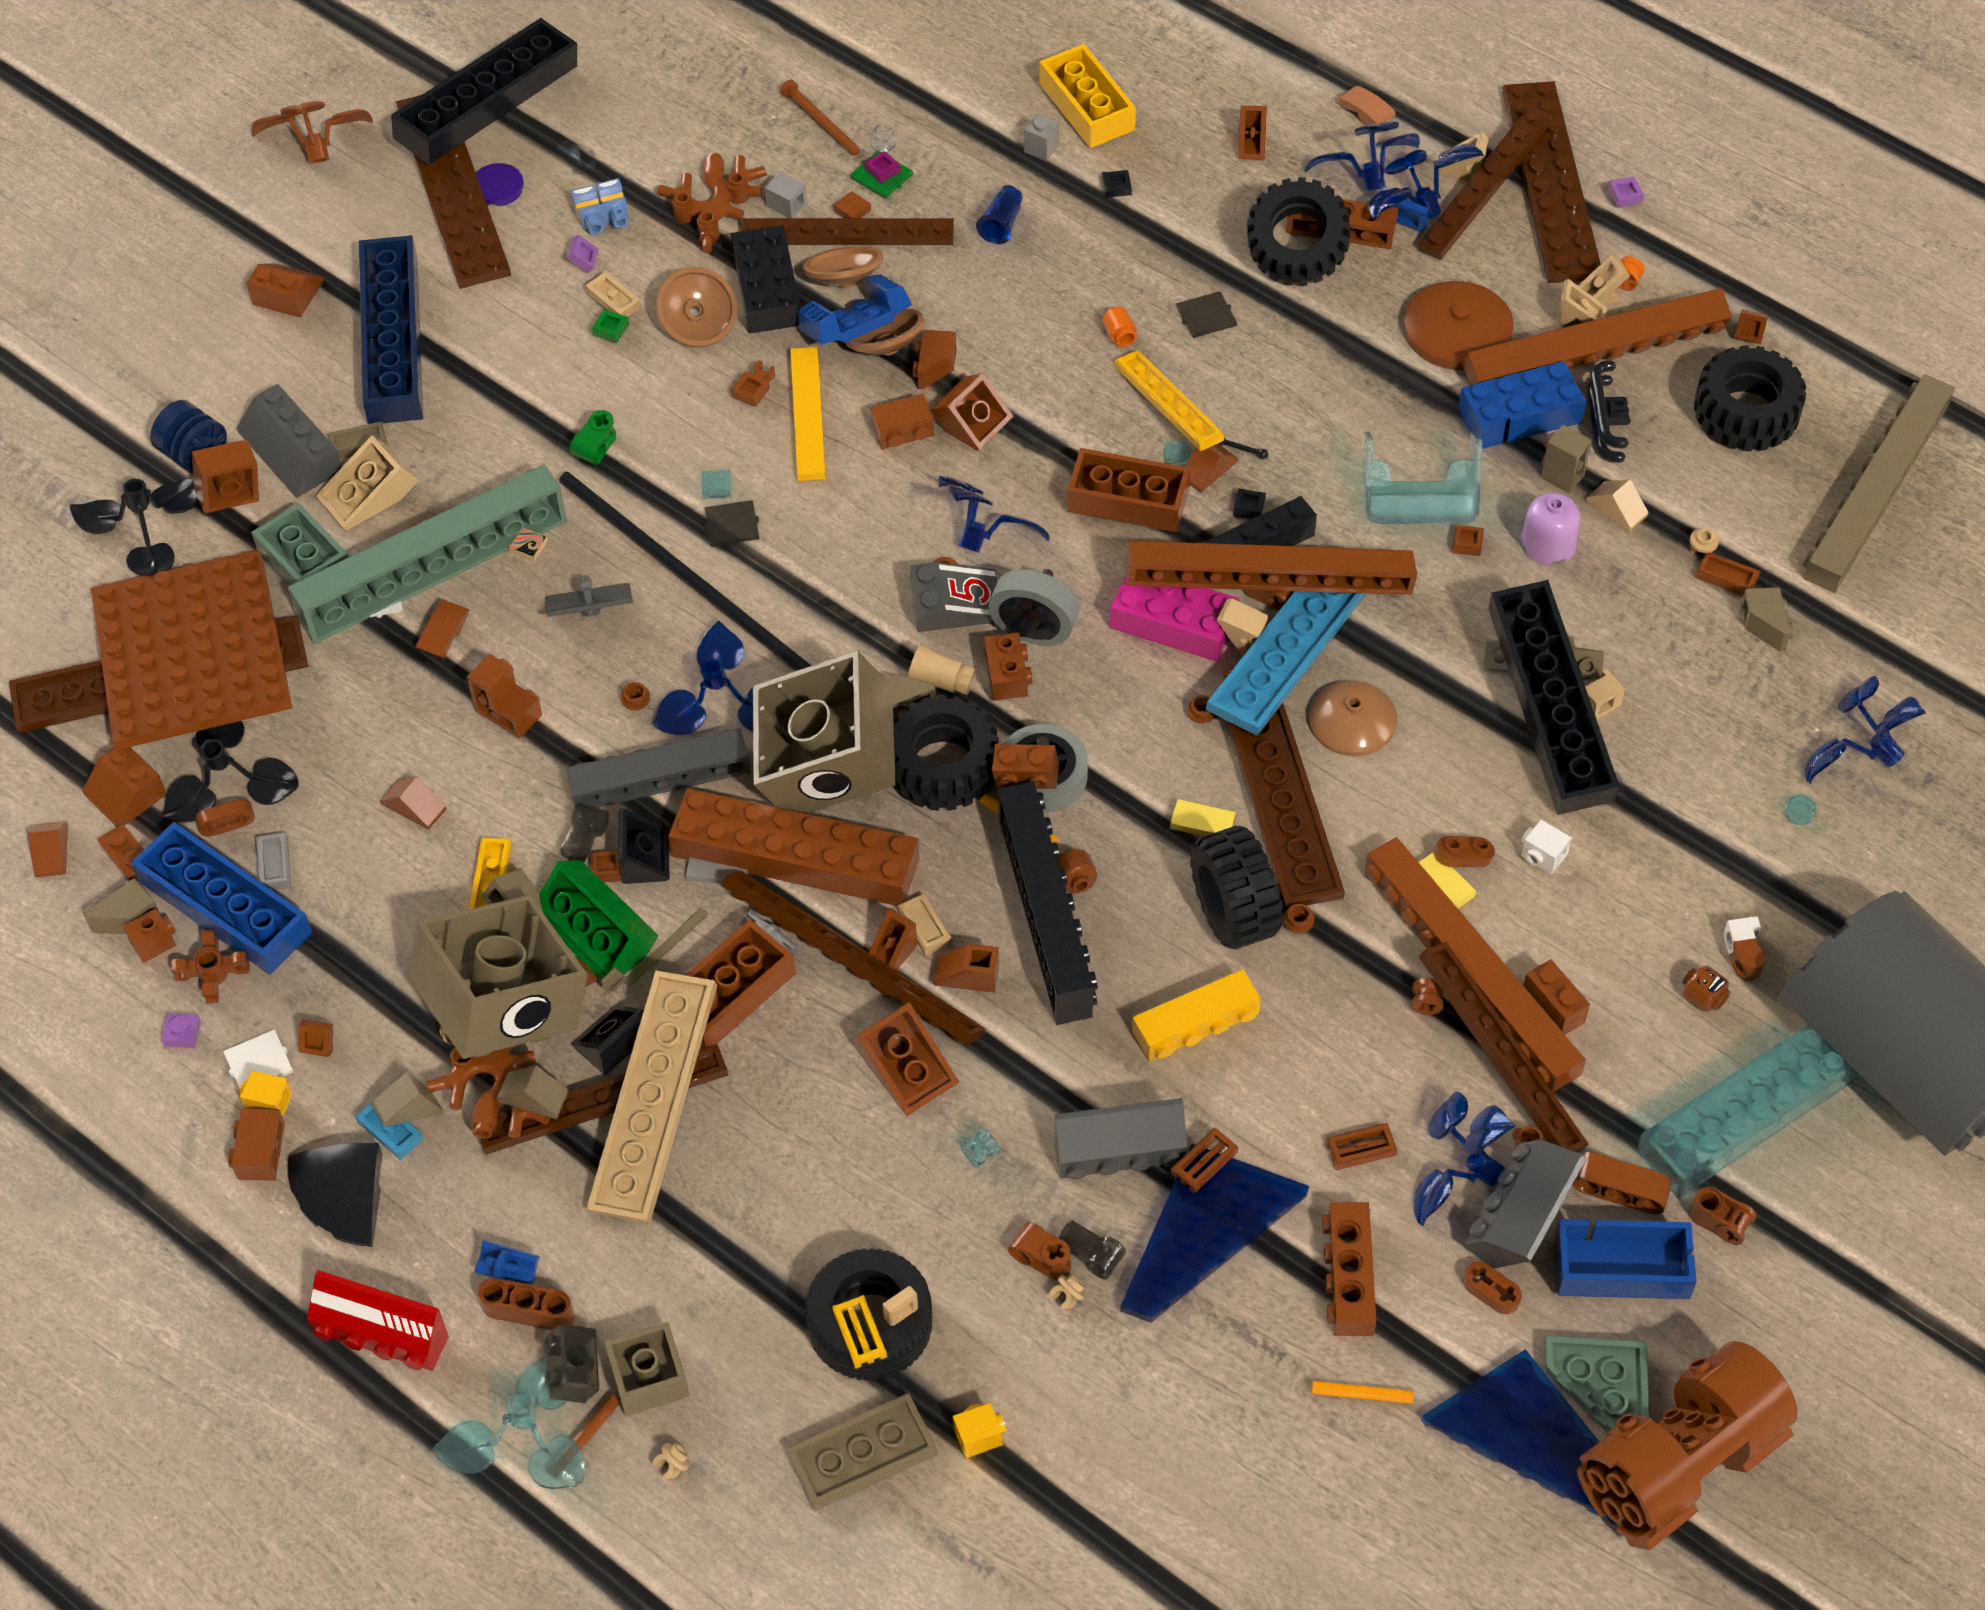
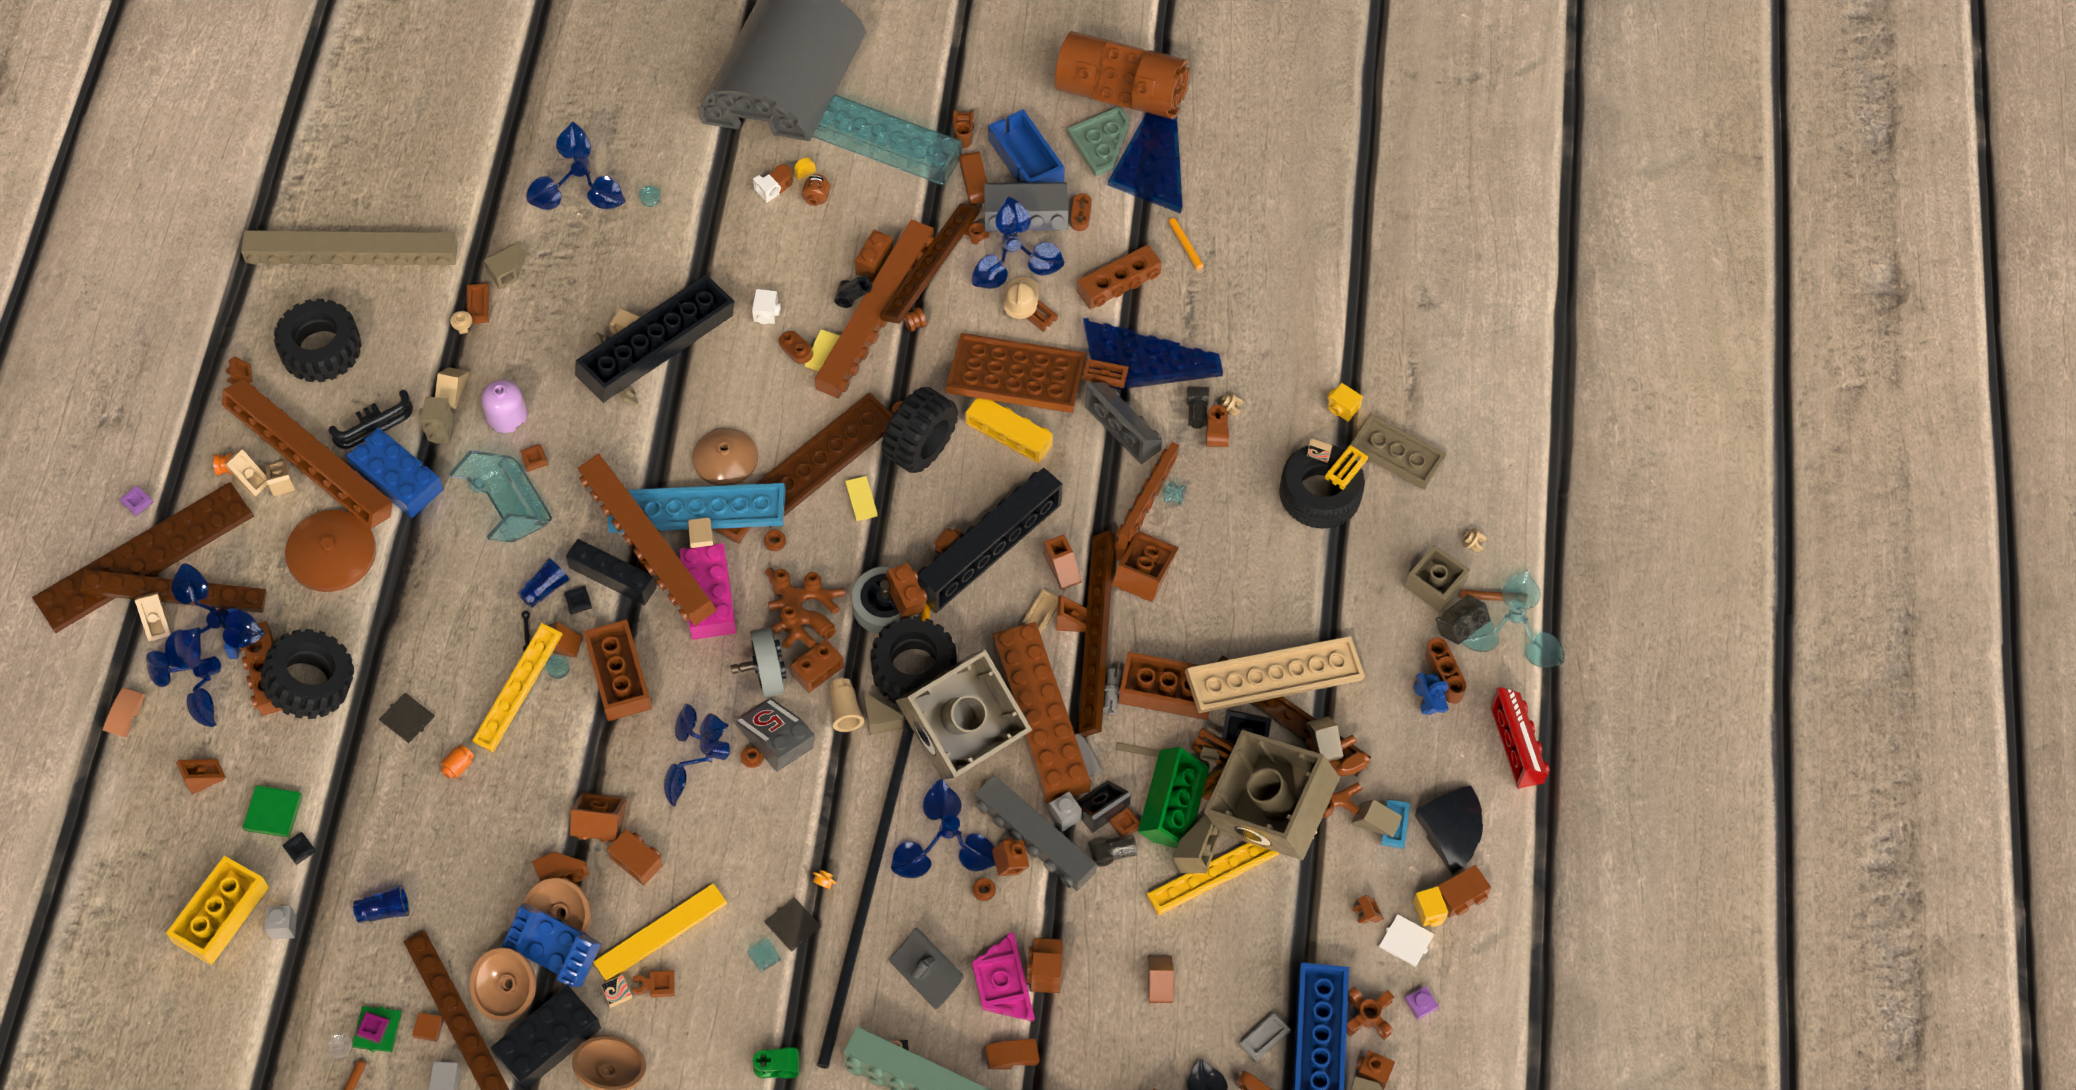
camera: 125 degrees left, 5 degrees up
none -> green tile [242,785,302,838]
none -> clear blue plant [518,558,570,608]
none -> tile [601,975,632,1008]
none -> dark orange plant [765,567,846,649]
none -> yellow tile [794,157,816,180]
none -> light orange plate [813,870,836,889]
none -> black piece [834,275,872,308]
none -> dark orange plate [945,333,1086,413]
none -> dark pink wing [972,932,1034,1021]
none -> dark orange brick [992,838,1030,876]
none -> tan piece [1004,277,1039,319]
none -> light grey brick [1049,792,1082,832]
none -> dark orange wing [1114,442,1180,561]
none -> dark orange tile [1192,728,1235,767]

